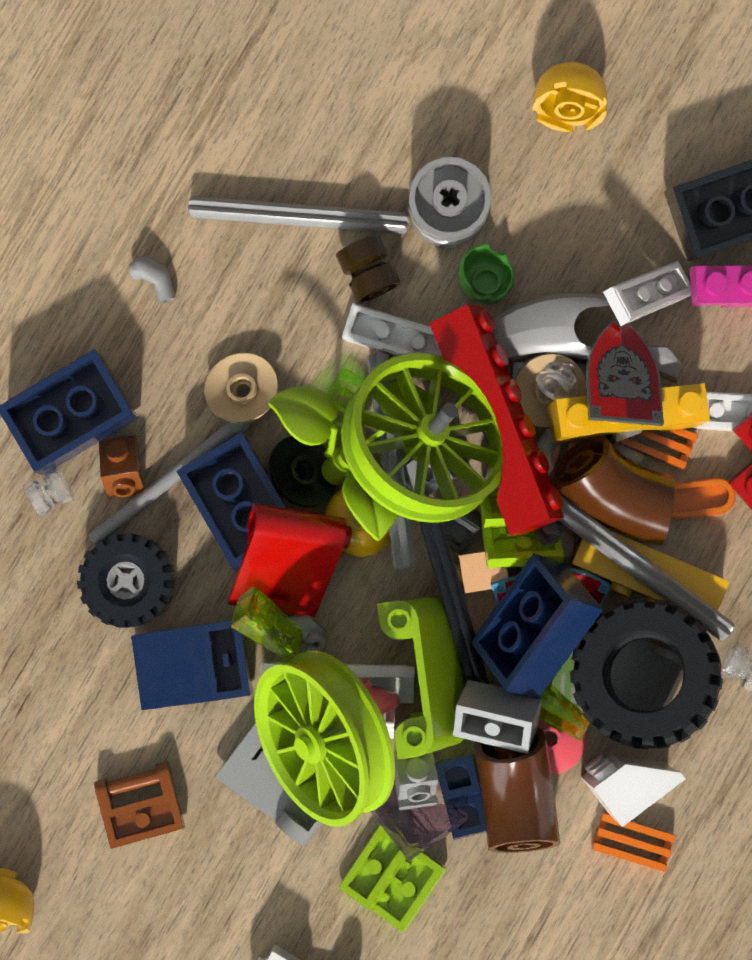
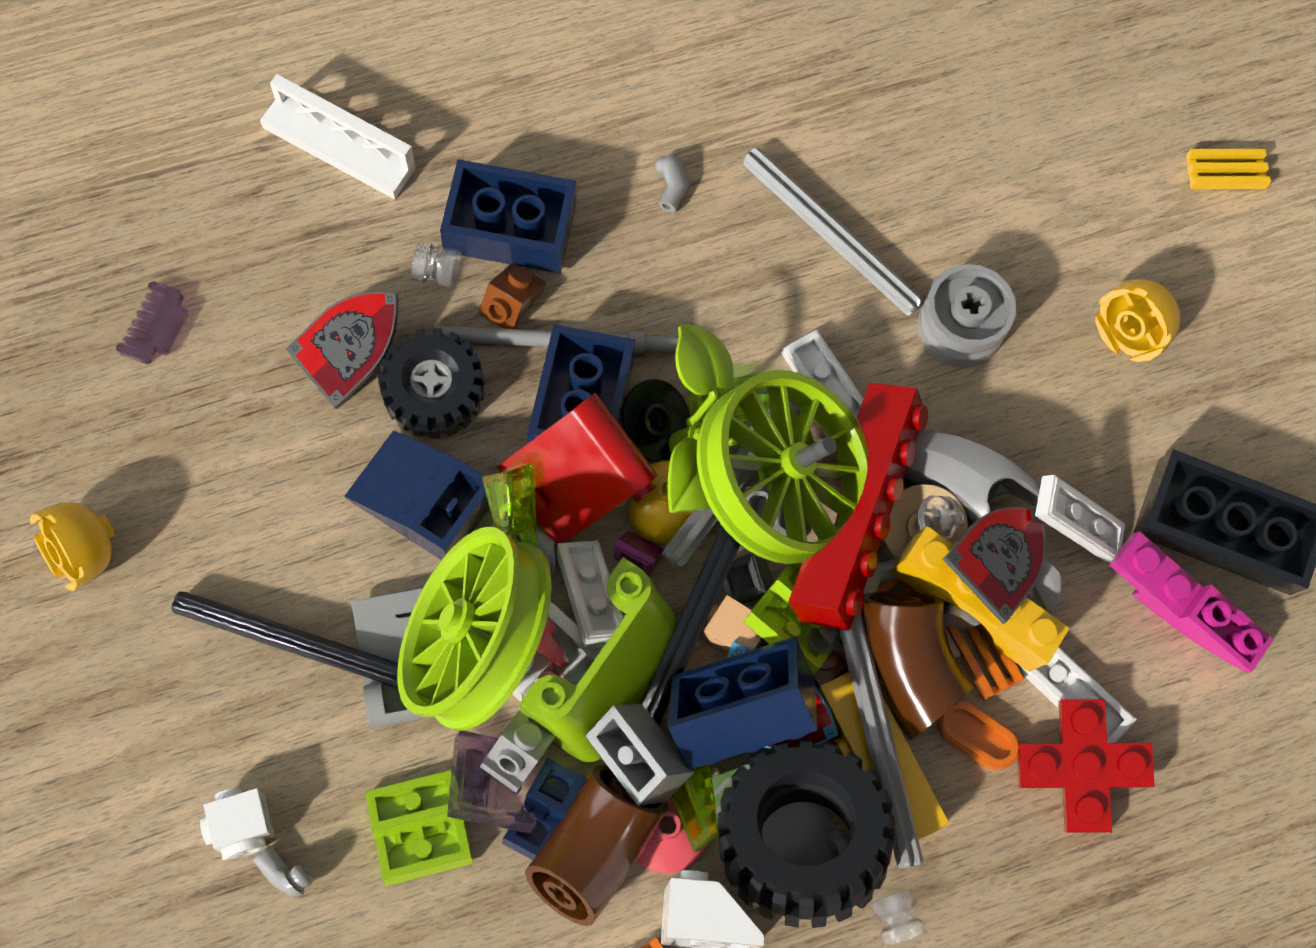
camera: 30 degrees right, 15 degrees down
dark orange plate [94,761,185,849] -> none
tan dish [204,353,278,424] -> none
dark brown wheel [336,235,400,303] -> none
bright green hair [458,244,515,305] -> none
none -> black axle [171,591,398,688]
none -> shield [286,292,399,409]
none -> white tile [556,540,624,650]
none -> magenta slope [614,531,664,576]

